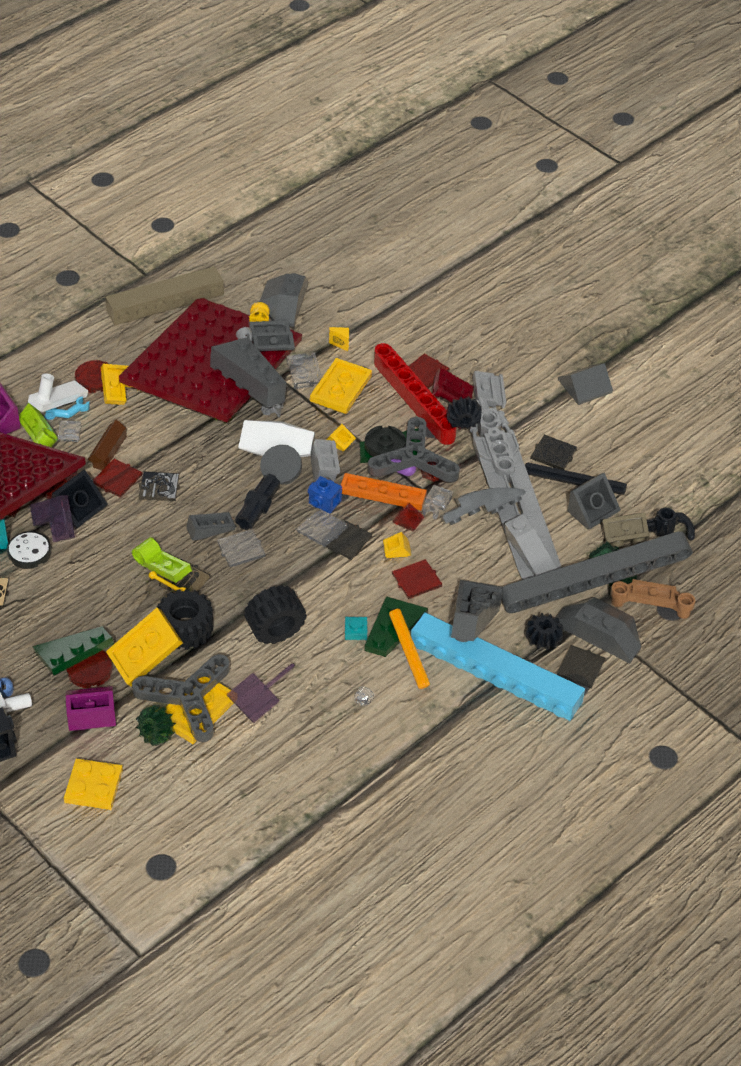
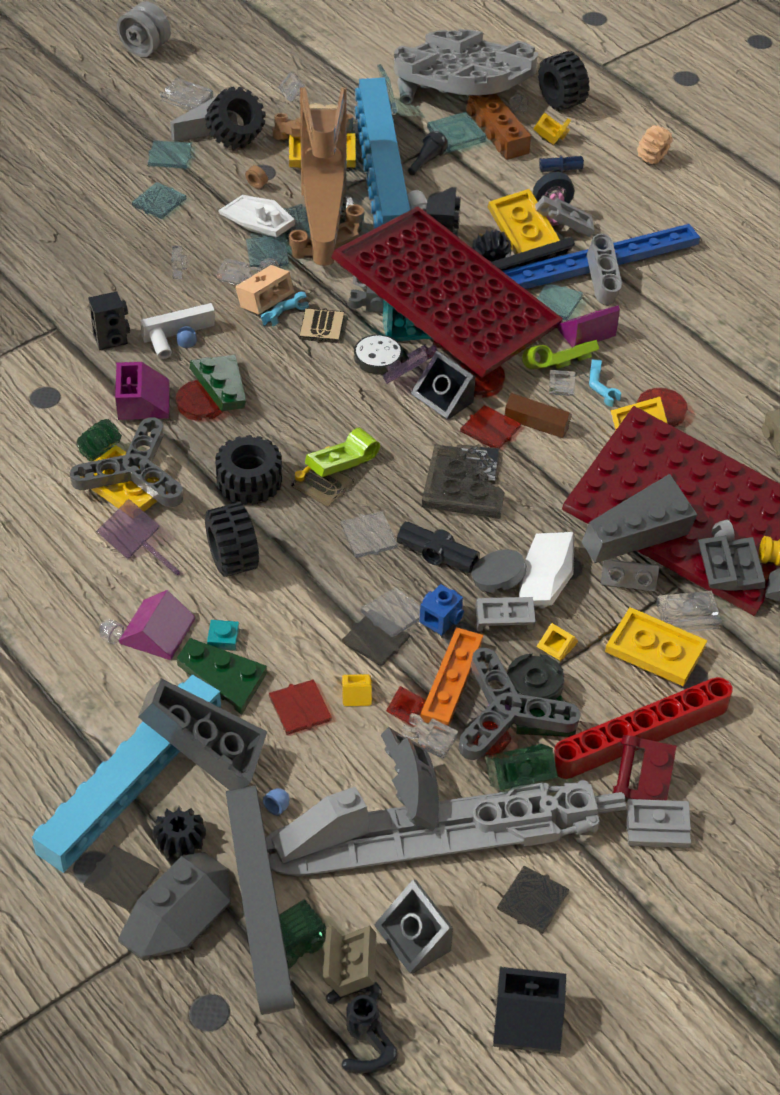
camera: 95 degrees right, 0 degrees up
white piece [28,374,88,412] -> none
yellow plate [64,758,123,810] -> none
yellow plate [106,608,183,687] -> none
dark grey slope [186,512,236,541] -> none
yellow slope [329,327,349,351] -> none
light orange axle [389,609,430,689] -> none
clear red piece [409,353,450,389] -> none
black gear [447,396,482,430] -> none
black axle [525,462,627,495] -> none
dark grey slope [558,363,613,405] -> none
medium nougat plate [611,579,696,619] -> none
none -> magenta slope [119,590,195,660]
none -> medium blue hinge [263,788,290,816]
none -> clear smoke plate [421,444,505,519]
none -> clear green brick [485,744,558,790]
none -> black slope [493,967,566,1054]

